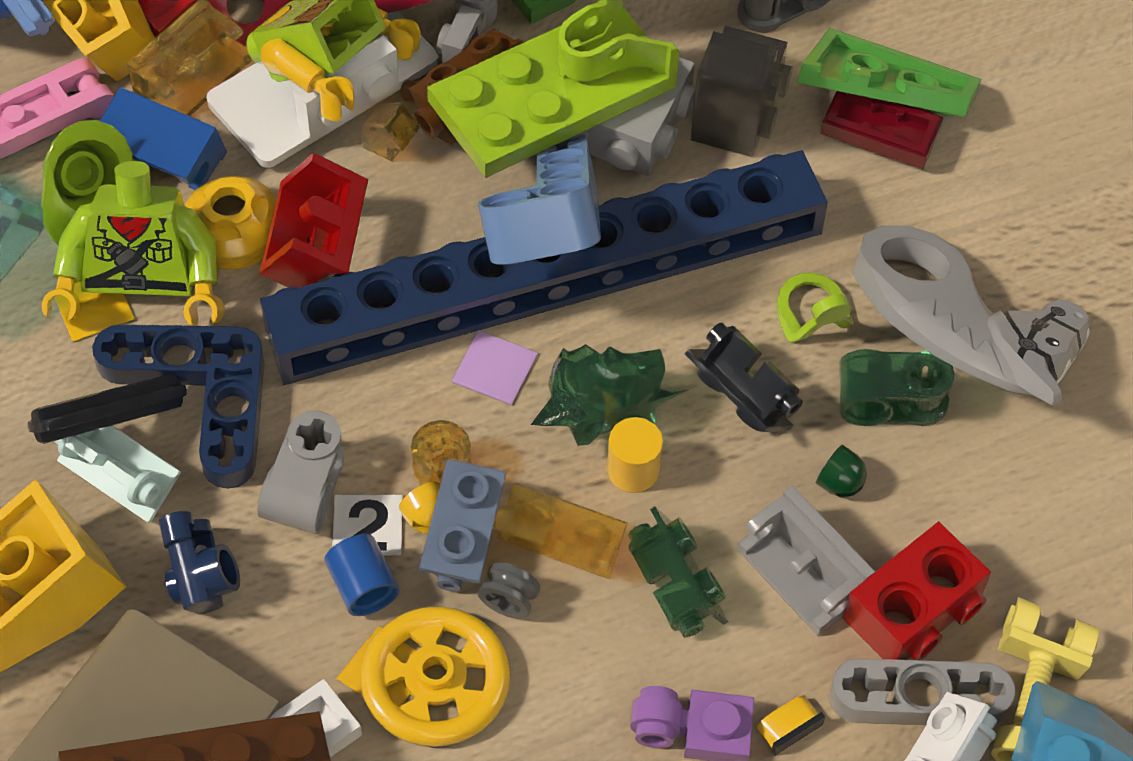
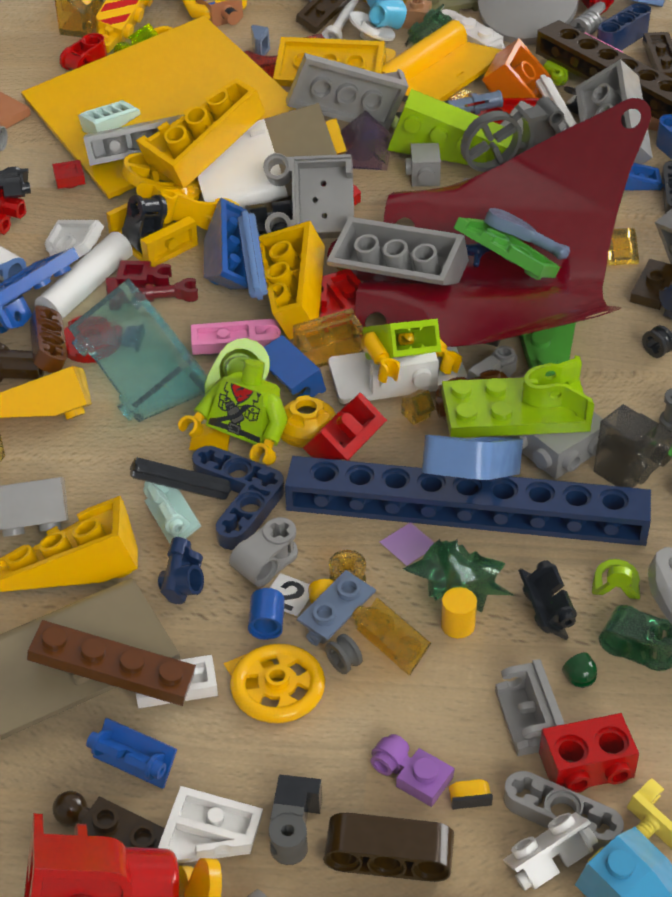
camera: 30 degrees right, 15 degrees down
clear green hinge [628,506,728,638] -> none

